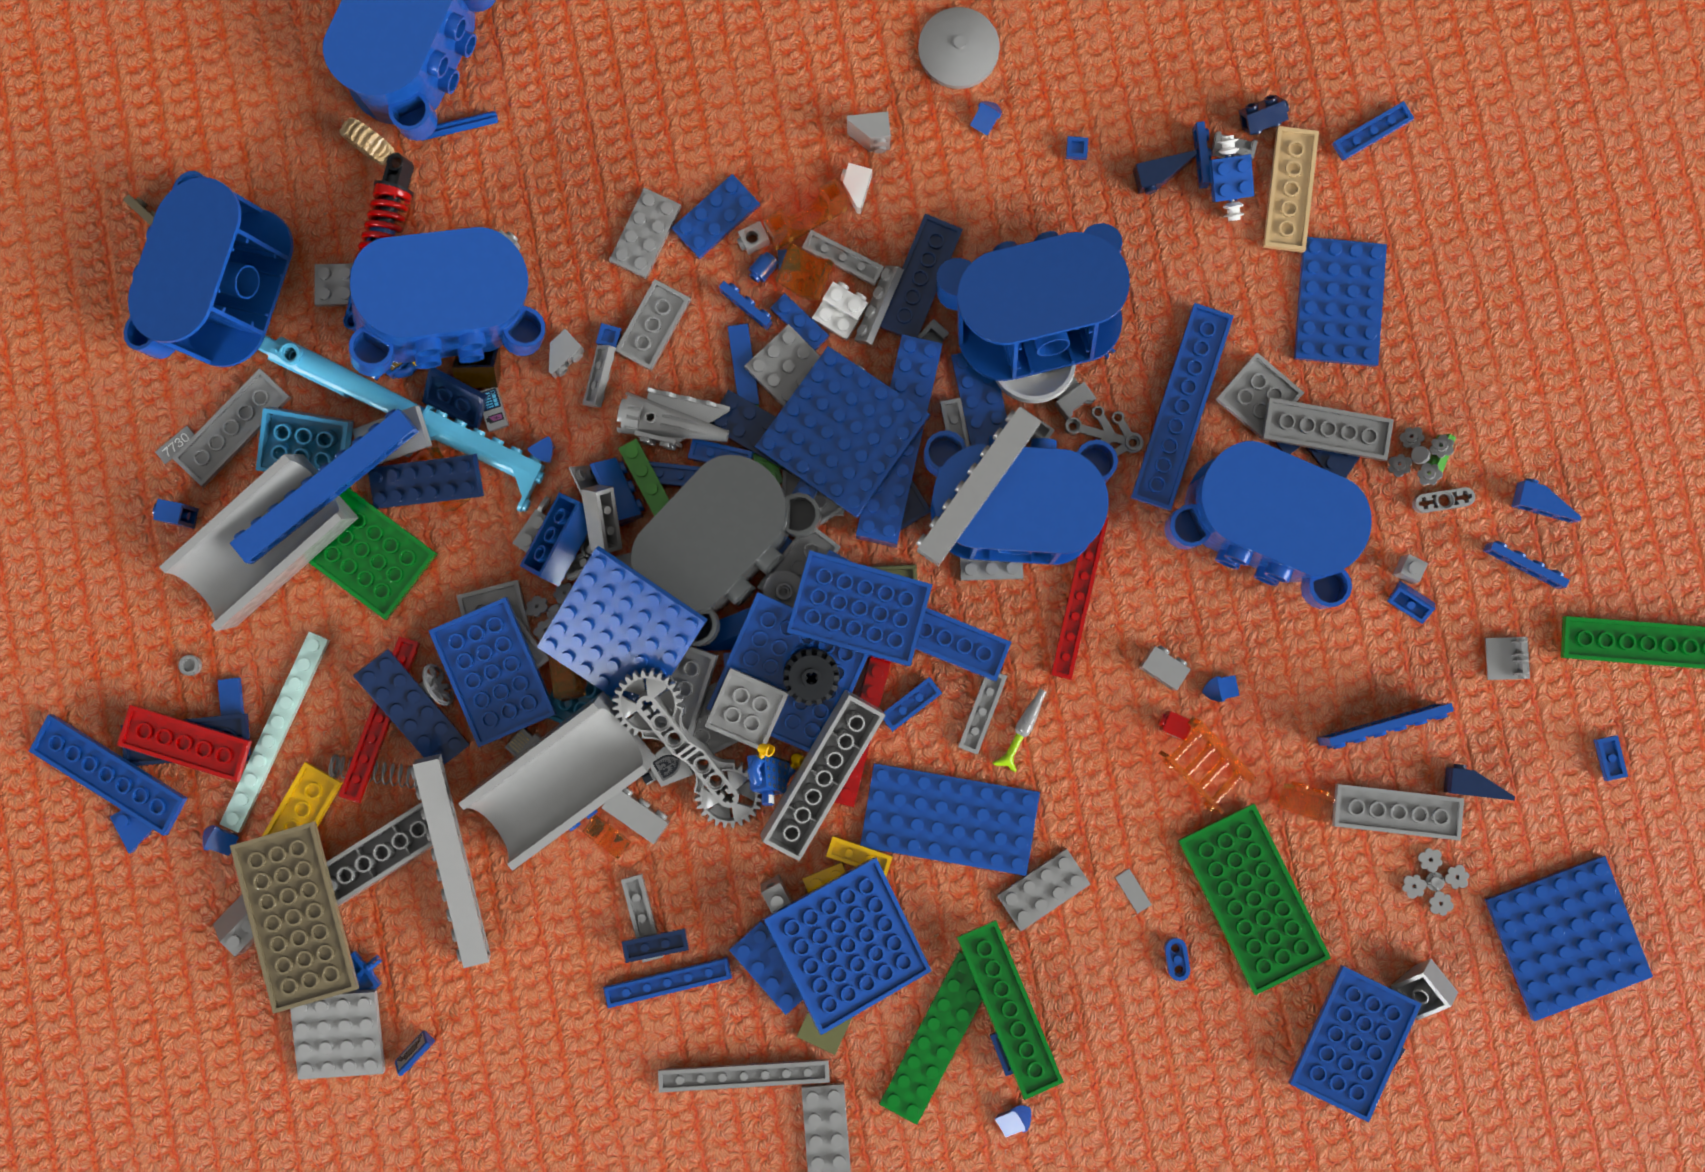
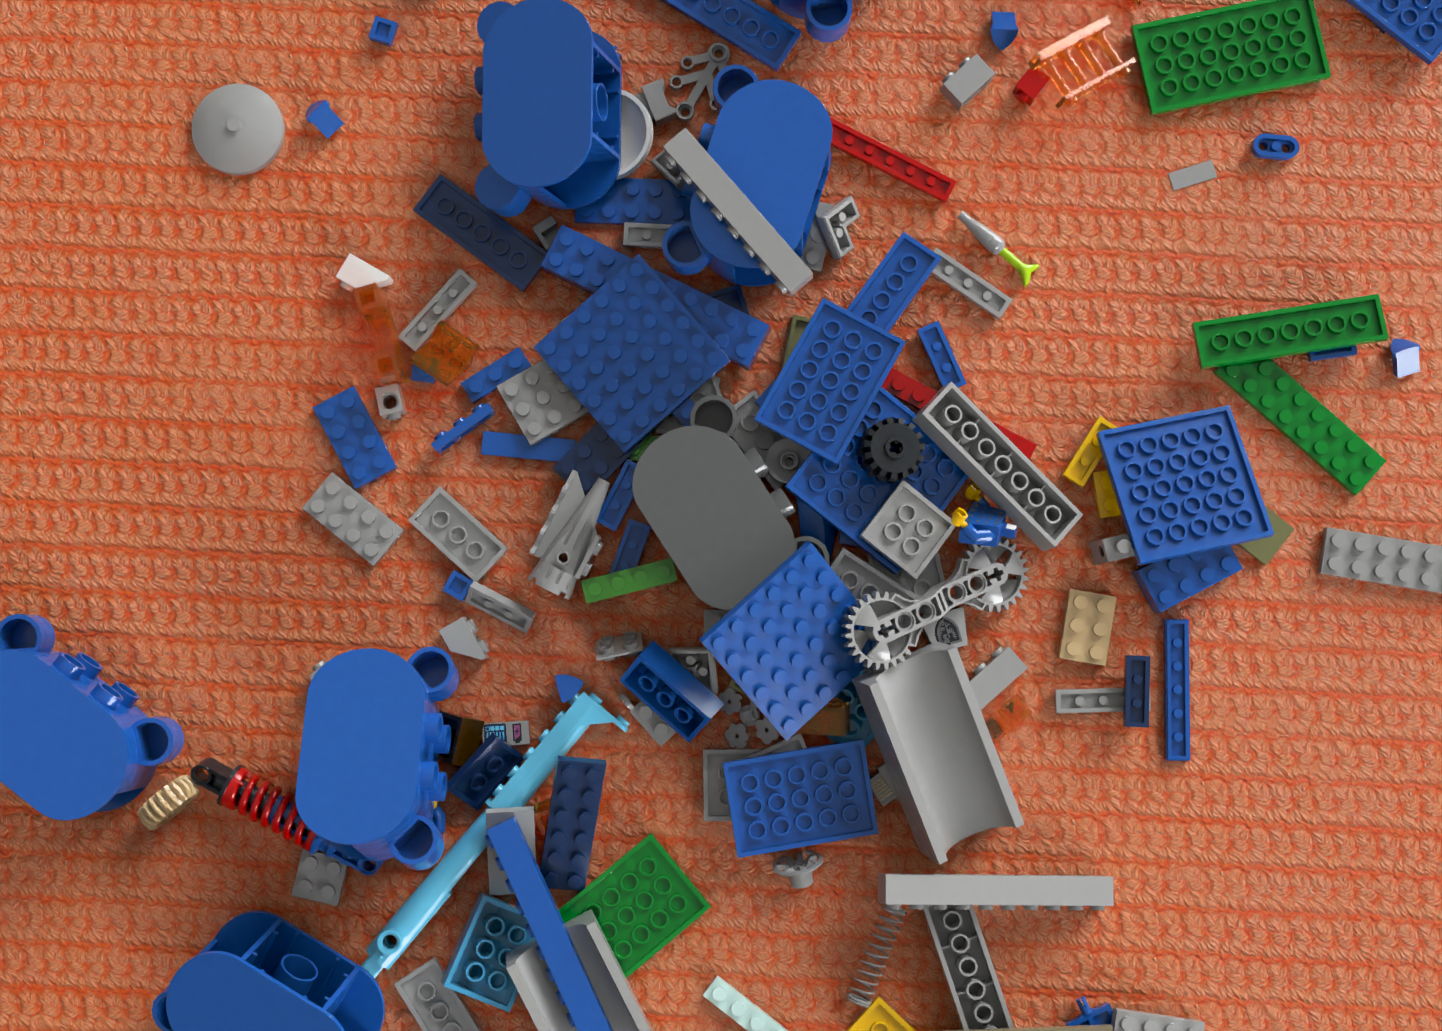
camera: 75 degrees left, 0 degrees up
red plate [338,636,420,803] -> none
dark blue plate [353,648,470,765] -> none
slope [395,1030,435,1076] -> none
blue axle [422,111,498,141] -> none
light grey brick [581,484,622,553] -> none
blue slope [590,457,645,527] -> none
light grey plate [658,1059,830,1093] -> none
blue brick [748,252,778,283] -> none
white plate [812,281,868,341] -> none
light grey slope [847,111,891,153] -> none
light grey plate [854,265,904,345] -> none
blue plate [860,763,1040,876] -> none
light grey plate [997,848,1091,931] -> none
none -> light grey brick [817,196,860,259]
none -> tan plate [1058,589,1116,666]

